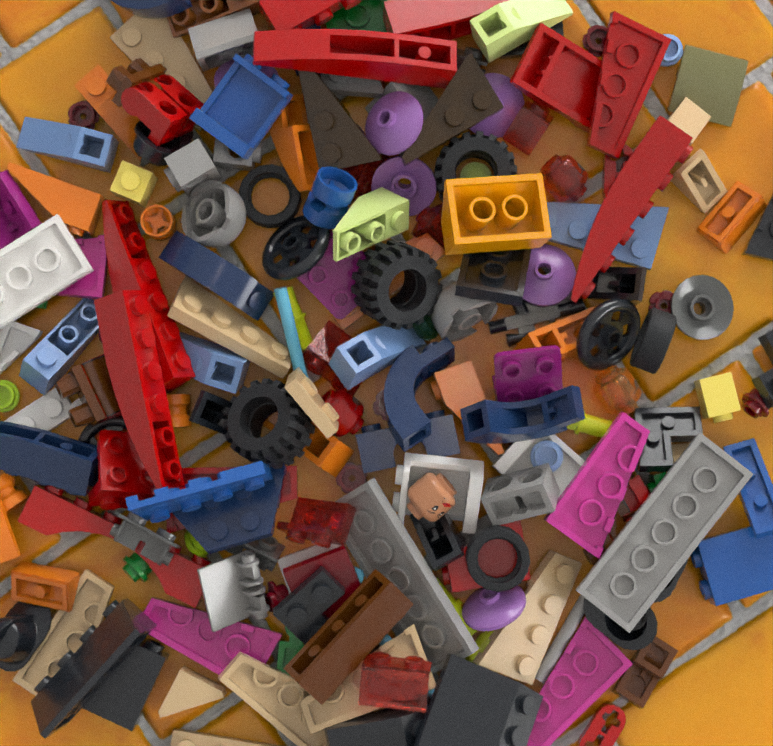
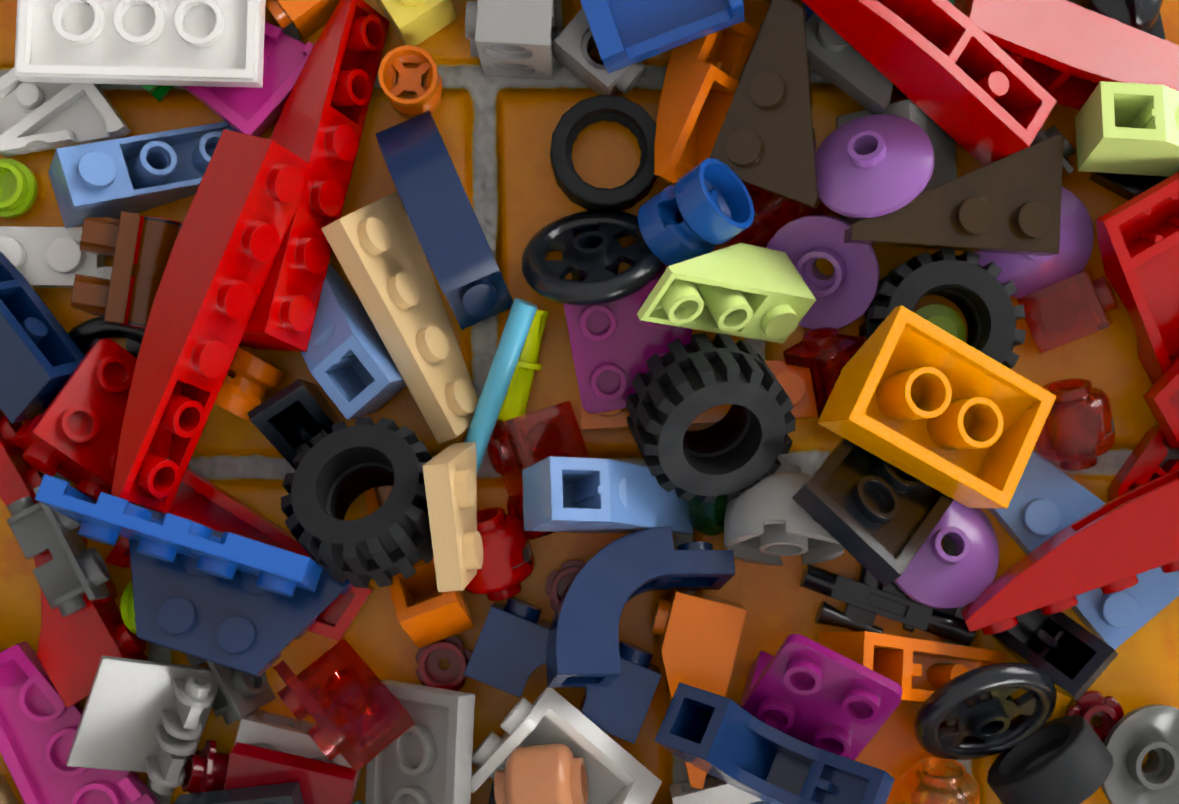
camera: 30 degrees right, 0 degrees up
green plate [122,552,152,583] -> none
light grey cylinder [181,180,247,248] -> none

